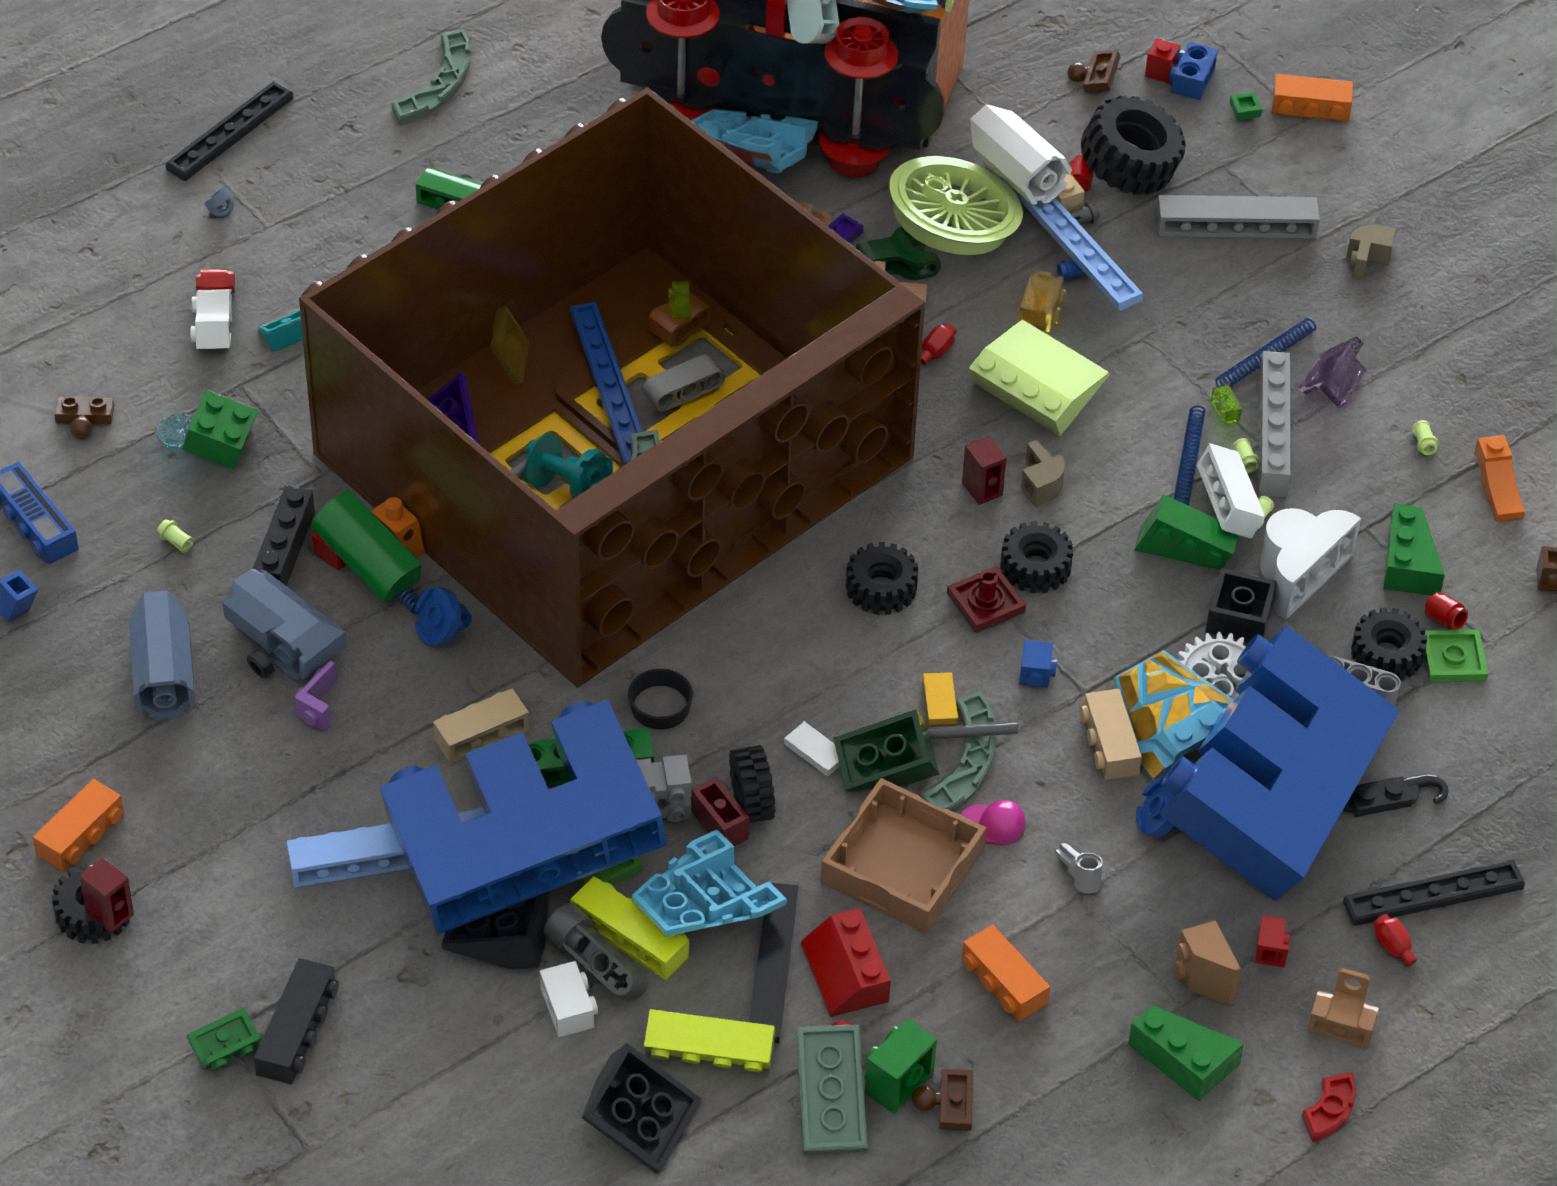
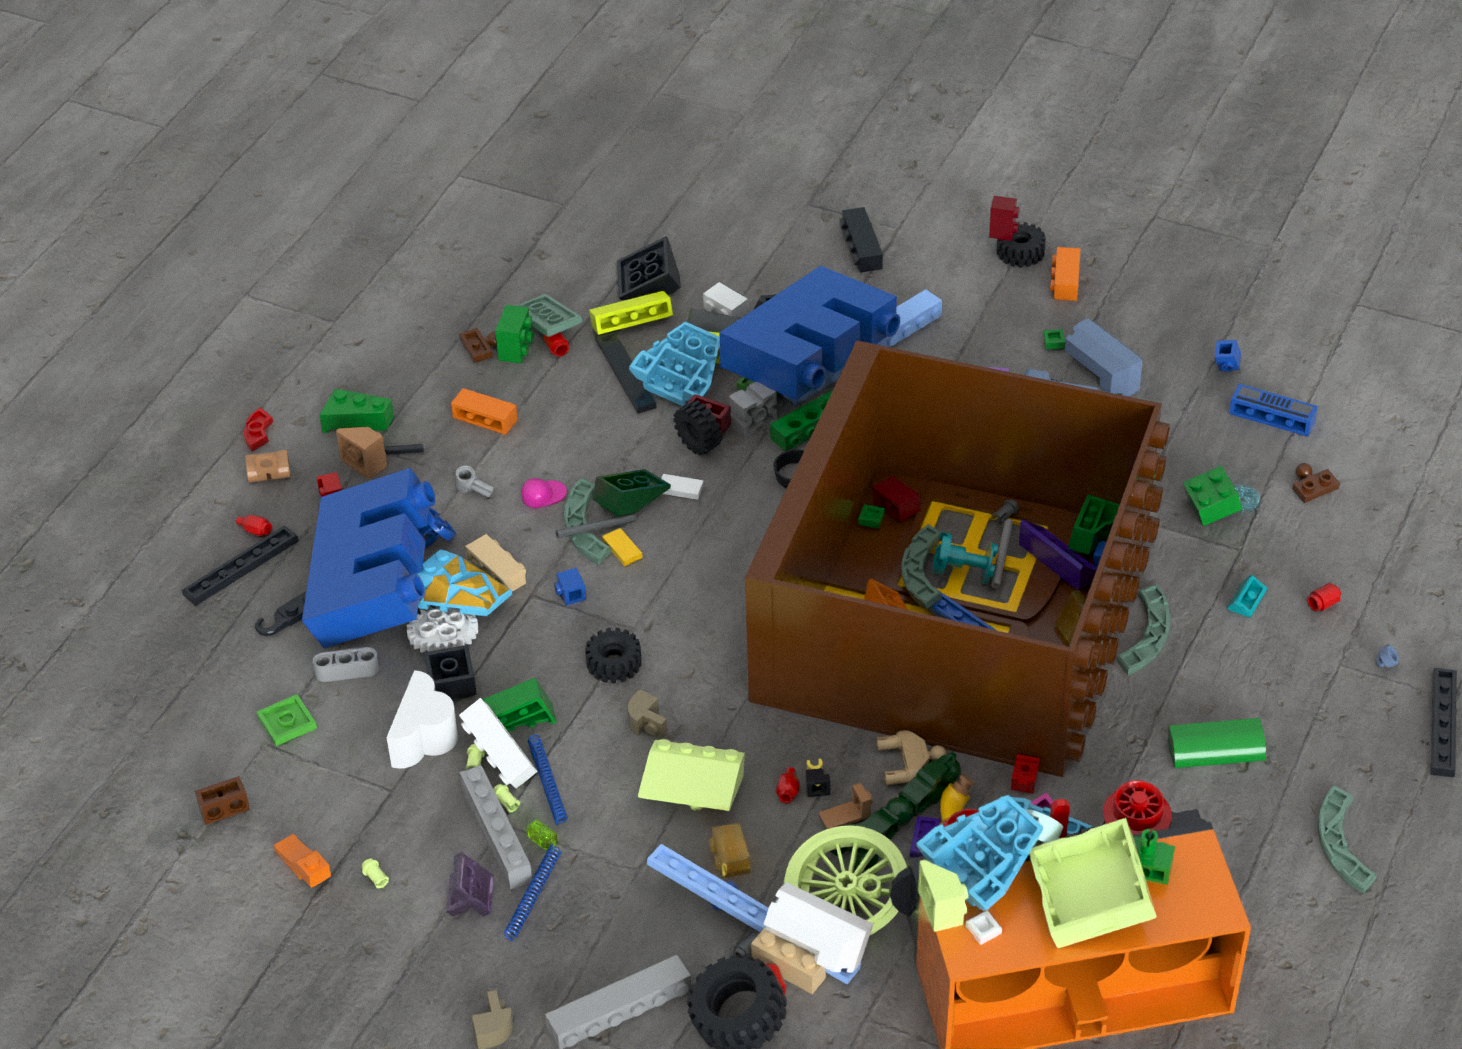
camera: 155 degrees right, 5 degrees down
yellowish green pin [157,519,194,553] -> none
green bracket [186,1007,263,1071] -> none
white brick [191,289,232,349] -> none
red slope [801,908,891,1017] -> none
medium nougat tile [820,778,987,934] -> none
black tyre [846,542,918,615] -> none
dark red plate [947,566,1026,632] -> none
dark red brick [962,436,1007,505] -> none
black tyre [1351,608,1427,681] -> none
green wedge [1383,503,1445,596] -> none
red brick [1425,592,1468,630] -> none
none -> black bar [384,444,424,454]
none -> green plate [1043,329,1066,349]

